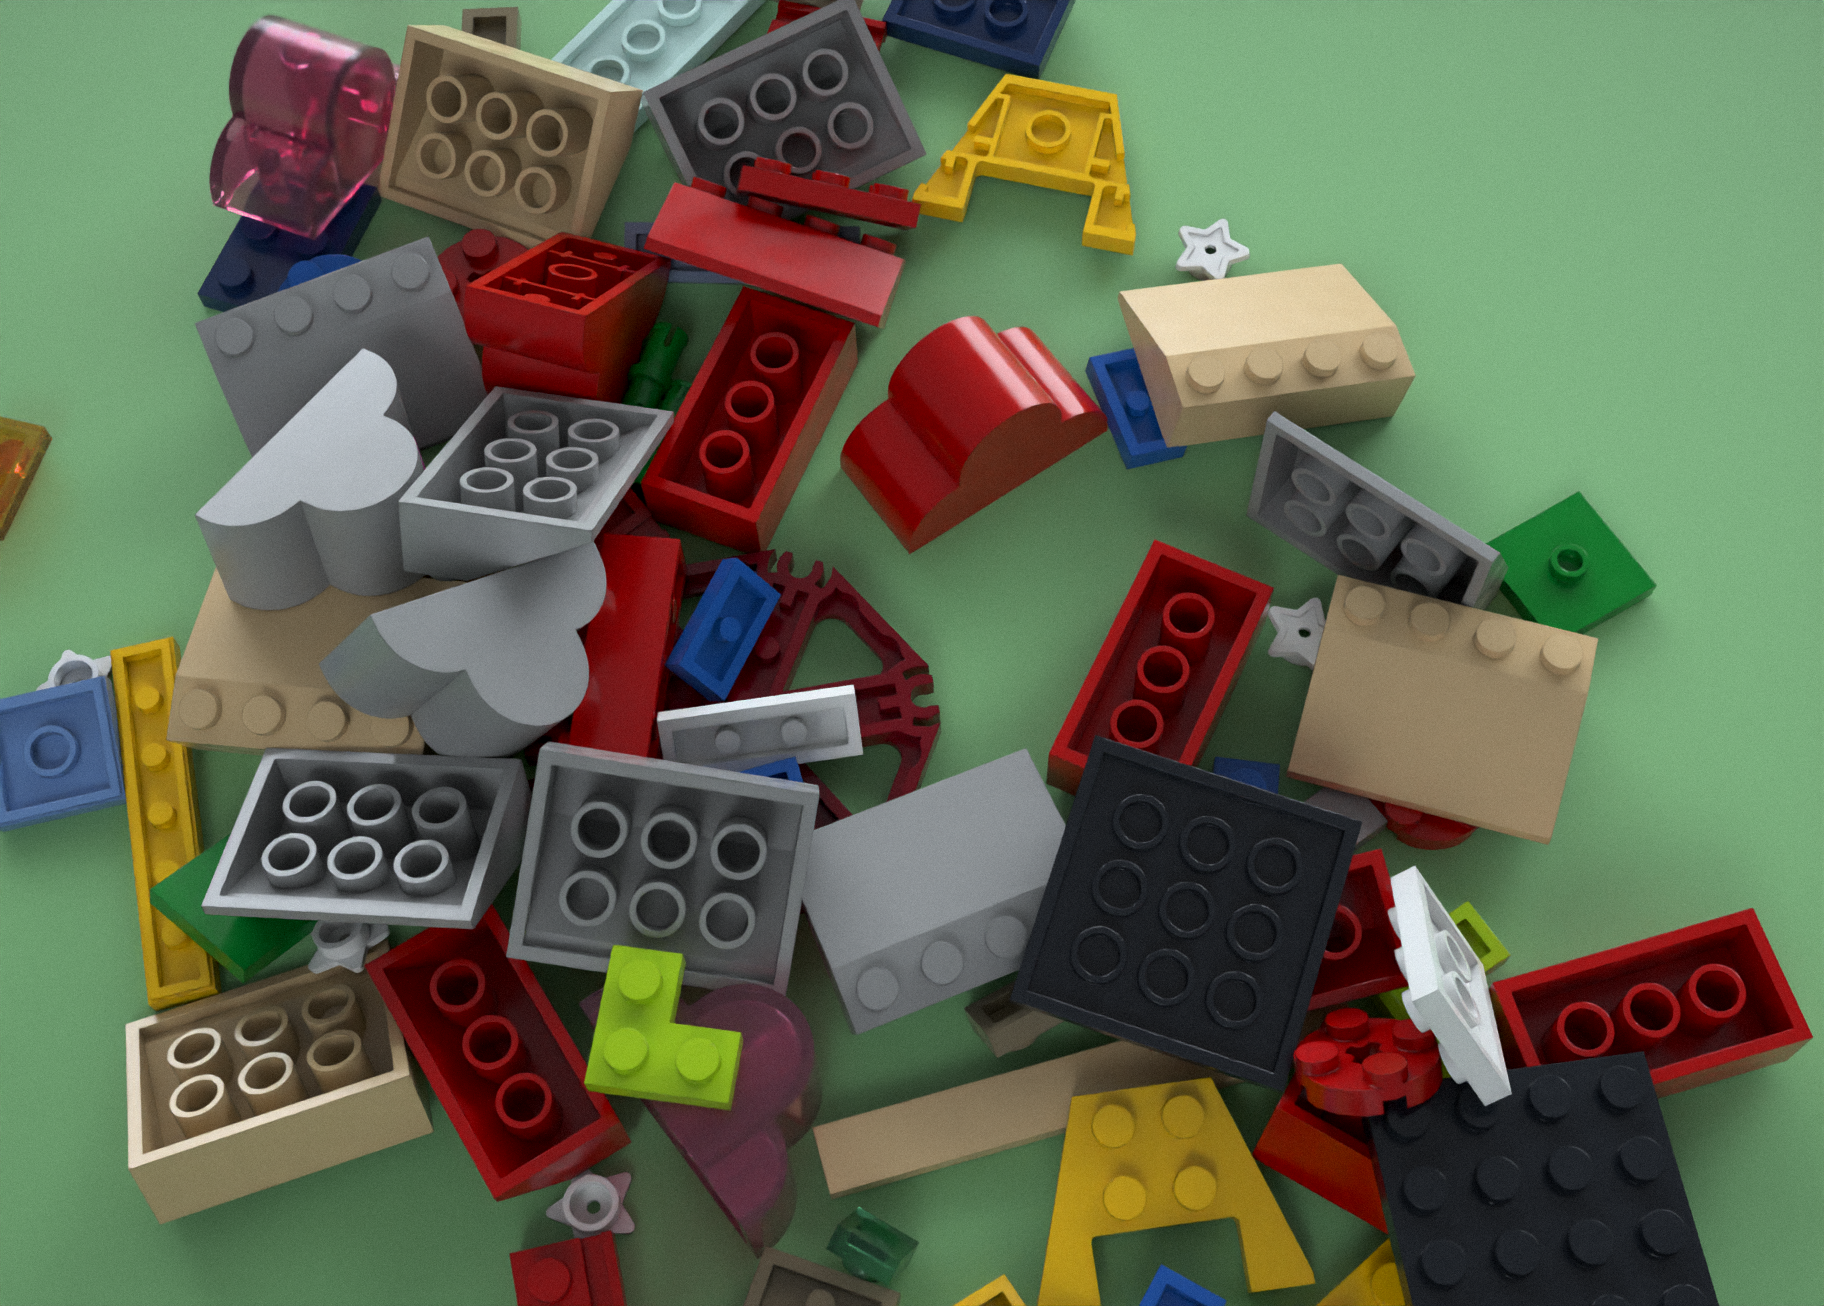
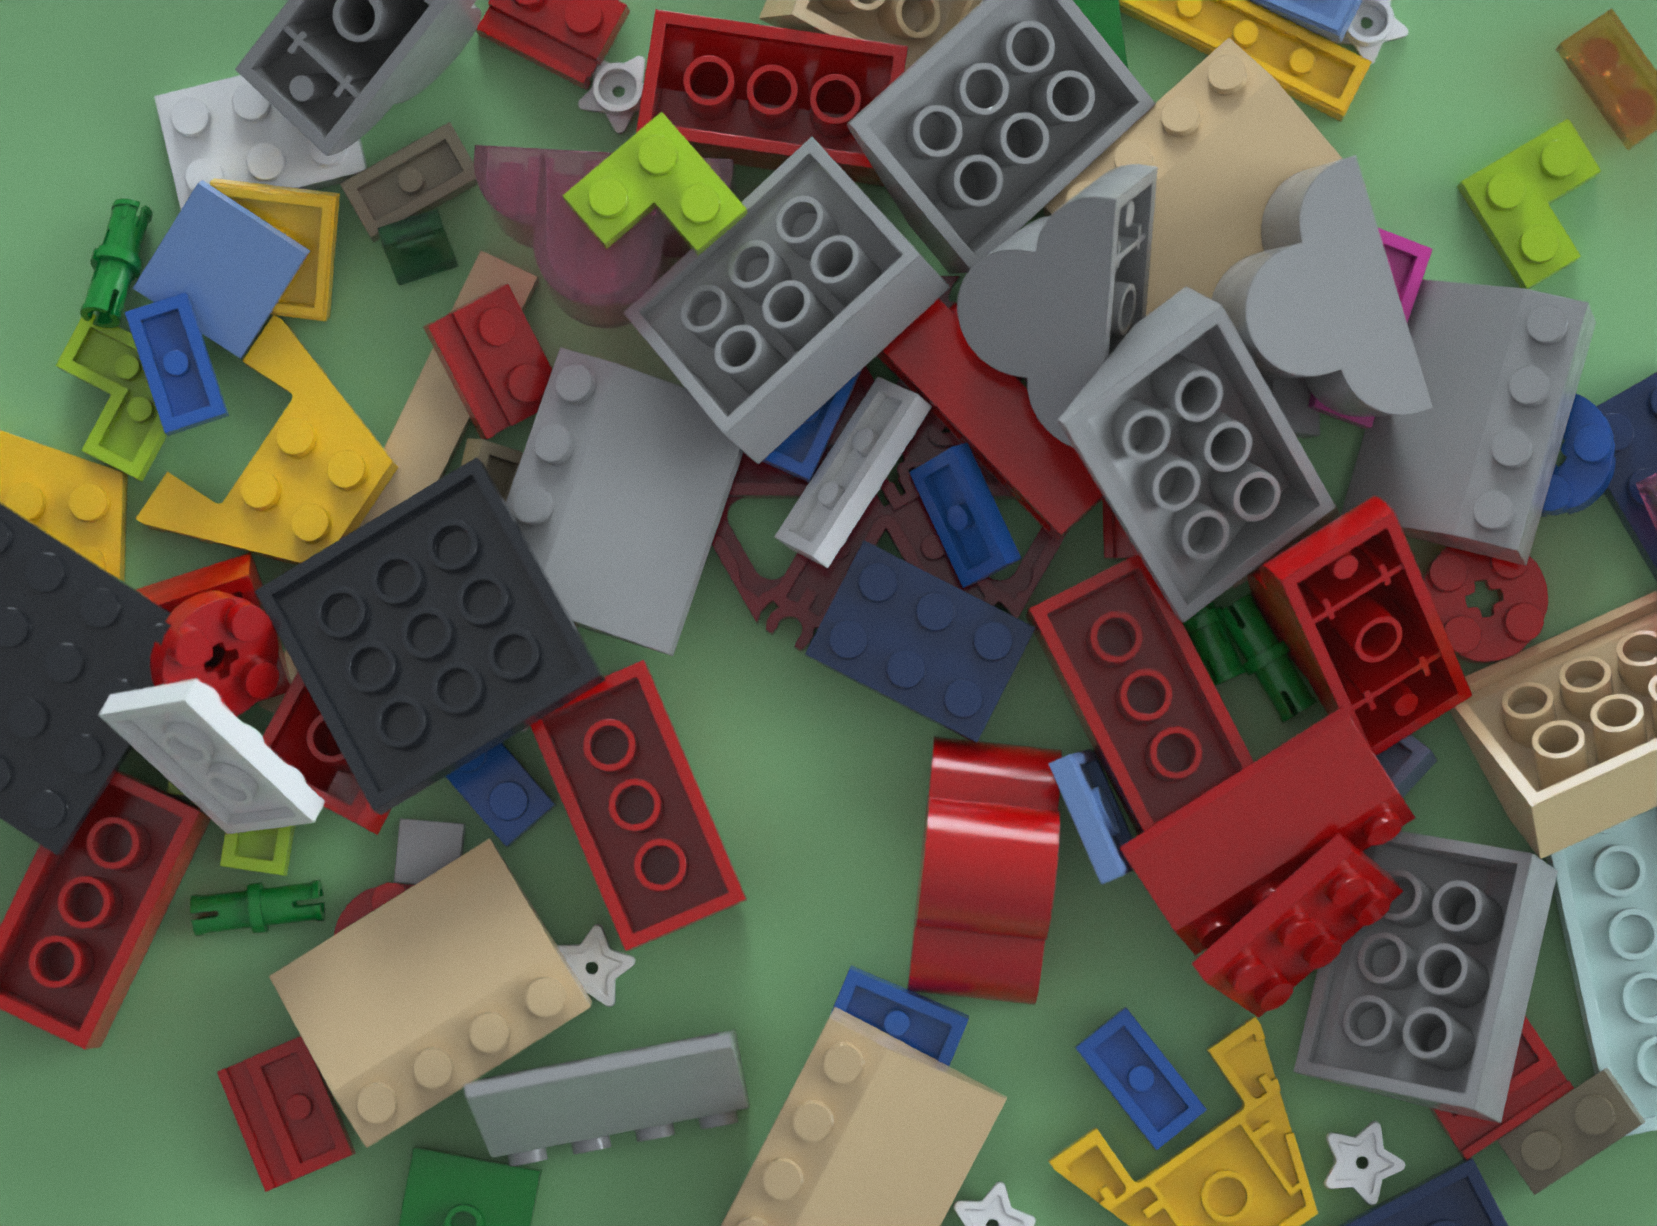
camera: 130 degrees right, 20 degrees up
none -> green pin [190,880,325,936]
none -> red plate [217,1036,356,1192]
none -> red plate [423,284,552,440]
none -> dark blue plate [805,540,1036,744]
none -> medium blue tile [1049,749,1133,885]
none -> blue plate [1074,1007,1207,1150]
none -> white plate [1324,1121,1405,1206]
none -> lime plate [1457,118,1601,289]

